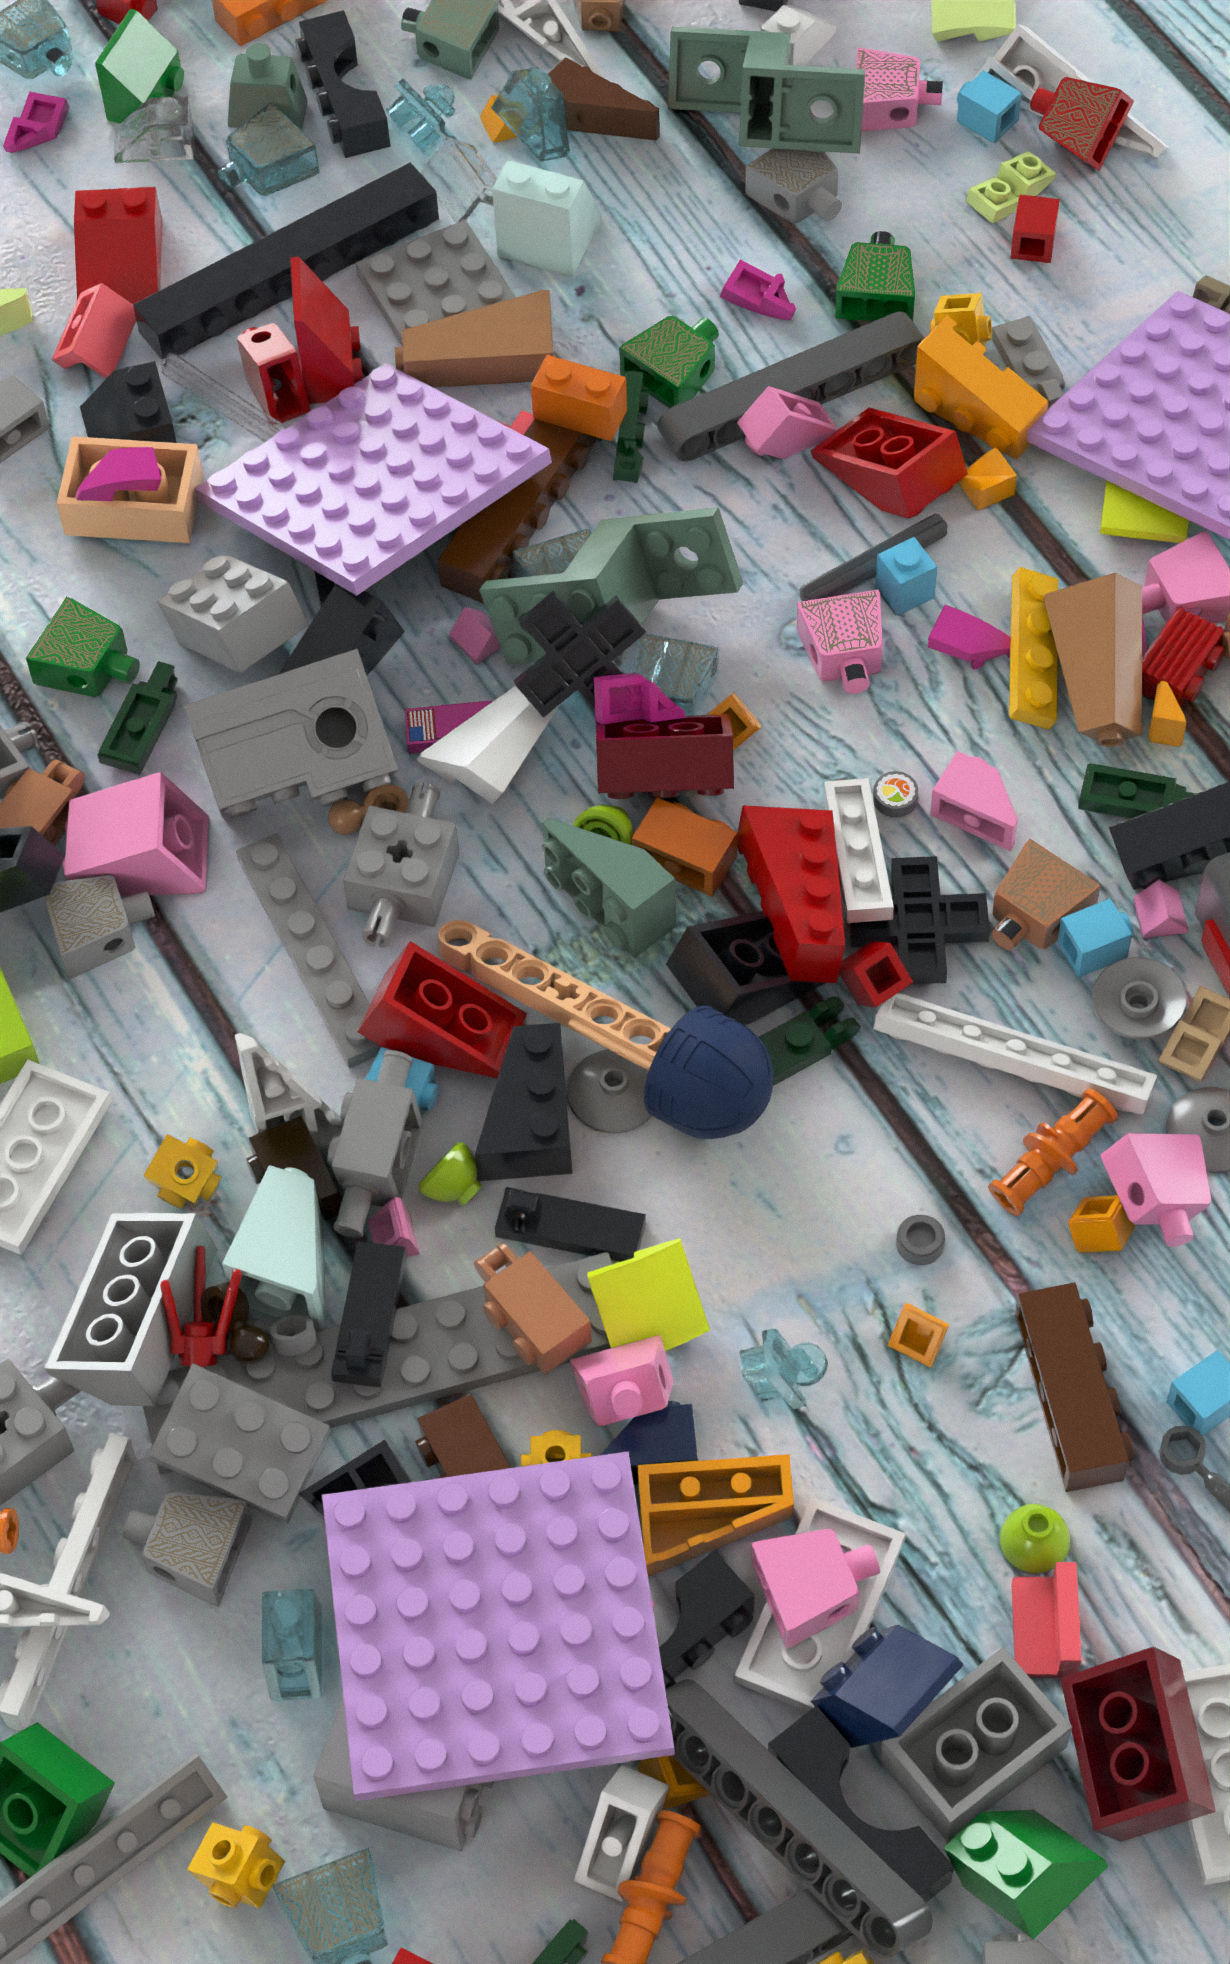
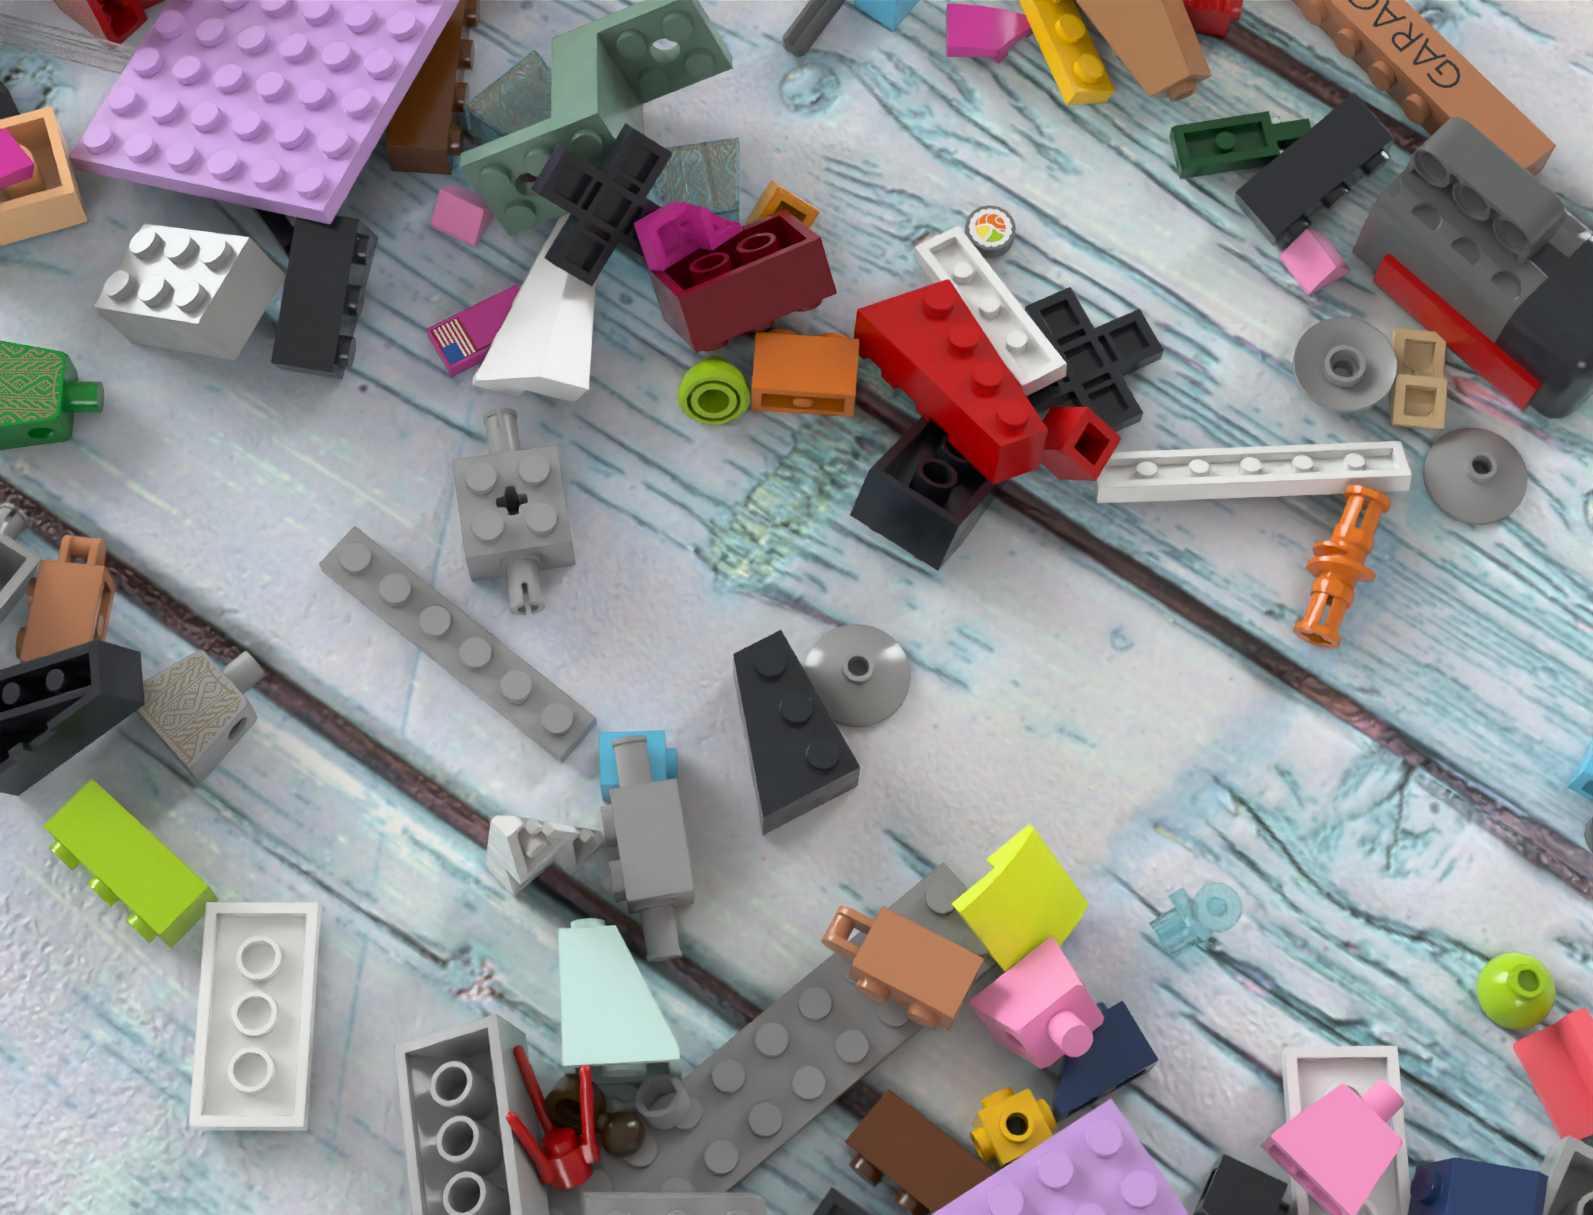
camera: 30 degrees left, 10 degrees up
bright pink slope [63,772,209,896] -> none
dark green hinge [97,661,178,775] -> none
yellow brick [143,1134,222,1210] -> none
light grey piece [184,649,398,818] -> none
dark brown arch [246,1116,341,1221] -> none
medium nougat plate [328,784,409,835] -> none
black hinge [331,1241,407,1388] -> none
red slope [357,941,528,1079] -> none
bright pink slope [368,1197,420,1257] -> none
lime brick [418,1142,482,1206] -> none
piece [438,920,773,1139] -> none
black hinge [494,1187,646,1262] -> none
sand green slope [542,818,676,958] -> none
light orange wedge [638,1454,794,1577] -> none
dark green hinge [759,996,861,1086] -> none
bright pink torso [796,590,882,694] -> none
light orange slope [887,1302,949,1368] -> none
flat silver tile [896,1215,945,1265] -> none
bright pink slope [930,751,1018,852] -> none
nougat torso [991,839,1100,951] -> none
reddish brown brick [1015,1282,1134,1492] -> none
medium azure brick [1057,898,1134,978] -> none
light orange slope [1068,1195,1135,1253] -> none
bright pink torso [1100,1133,1211,1247] -> none
light orange slope [1148,681,1186,747] -> none

